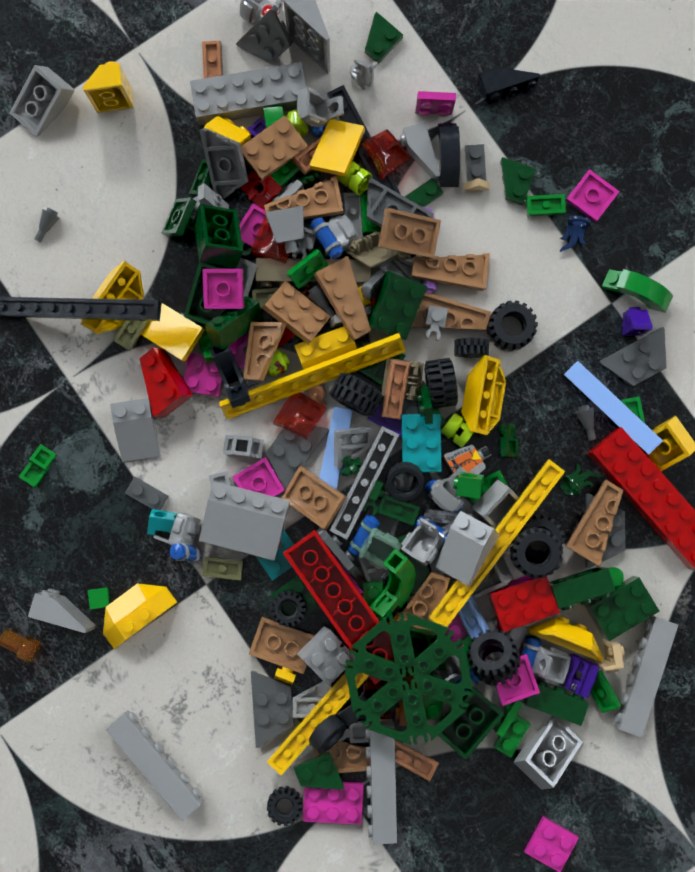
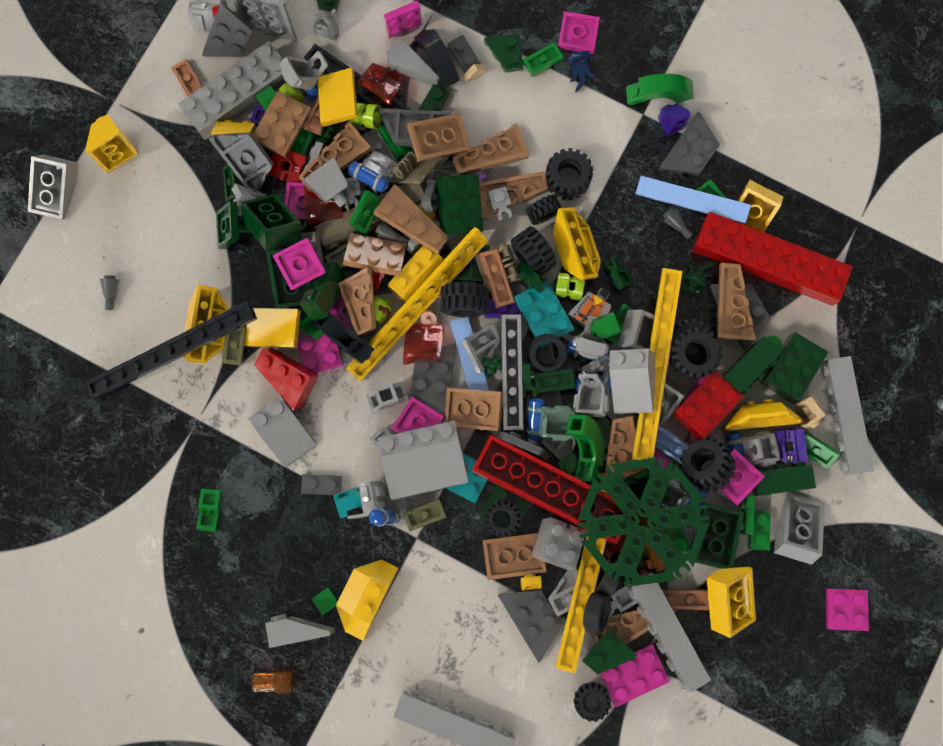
camera: 25 degrees left, 5 degrees down
none -> yellow slope [707,567,756,638]

